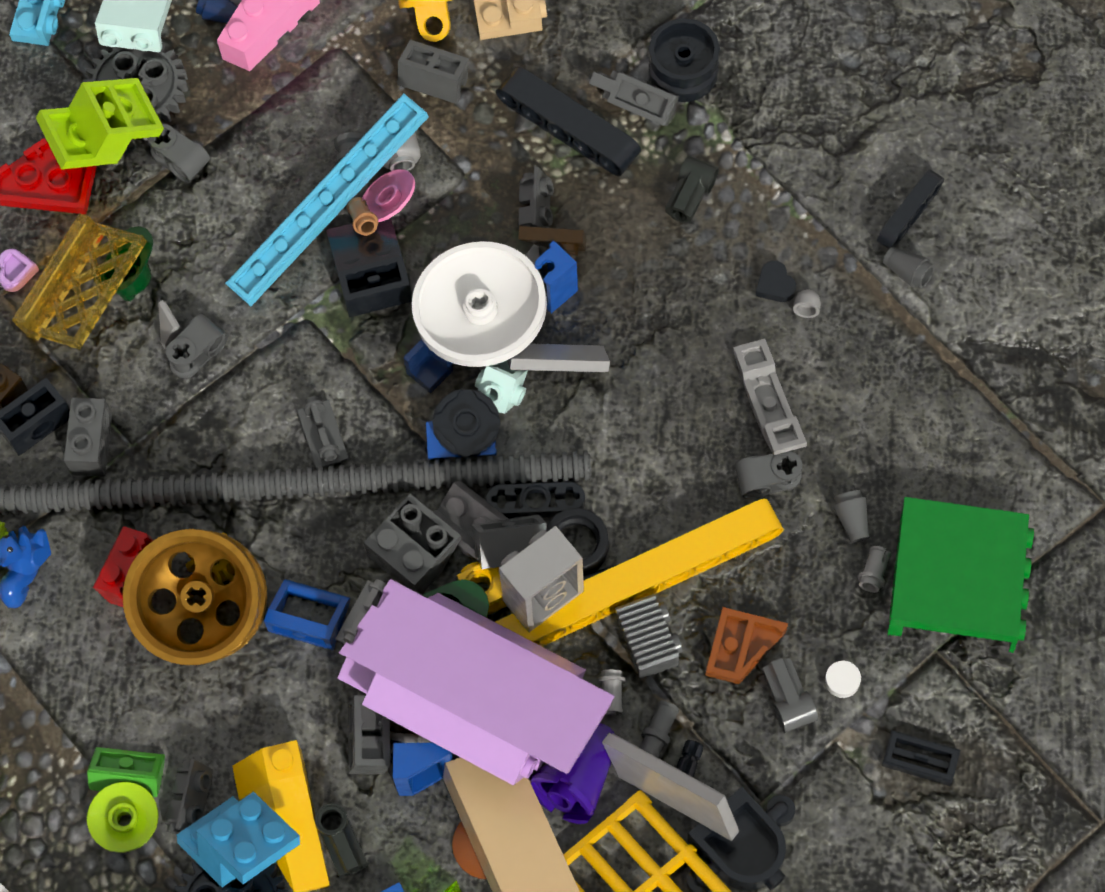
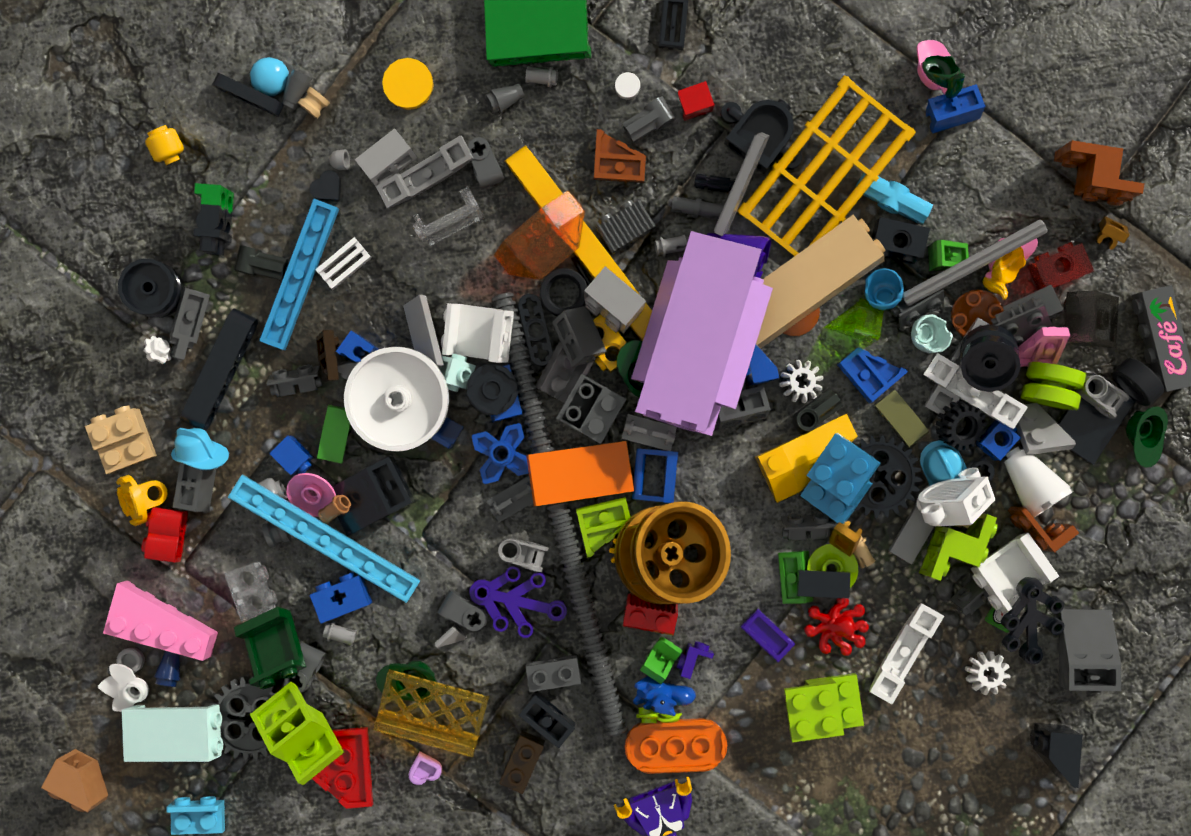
camera: 105 degrees left, 20 degrees up
none -> red brick [141,507,188,563]
none -> white plant [144,336,172,364]
none -> yellow head [145,125,184,165]
none -> medium azure piece [171,428,229,470]
none -> black hips [193,183,234,256]
none -> clear brick [224,561,277,622]
none -> dark green panel [233,607,306,689]
none -> medium azure hair [250,57,289,97]
none -> dark azure plate [259,199,339,351]
none -> blue brick [269,435,314,475]
none -> tan wheel [297,87,330,119]
none -> blue brick [310,572,373,624]
none -> white tile [315,237,372,290]
none -> bright green slope [317,405,351,464]
none -> light grey pin [323,622,357,646]
none -> light grey hinge [355,128,417,186]
none -> yellow tile [382,58,434,110]
none -> clear panel [412,187,484,246]
none -> white panel [441,303,514,363]
none -> dark purple plant [470,566,567,638]
none -> blue plant [472,423,529,484]
none -> clear orange wedge [494,190,585,280]
none -> light grey piece [498,538,549,572]
none -> orange tile [526,441,634,507]
none -> lime wing [576,497,630,558]
none -> bright green bracket [640,637,682,684]
none -> dark purple bracket [676,641,714,679]
none -> red panel [678,81,714,121]
none -> dark purple tile [740,608,795,662]
none -> white gear [779,360,823,403]
none -> black tile [797,570,850,599]
none -> red animal [804,598,869,656]
none -> pearl gold tile [829,521,862,557]
none -> tan pin [854,536,875,568]

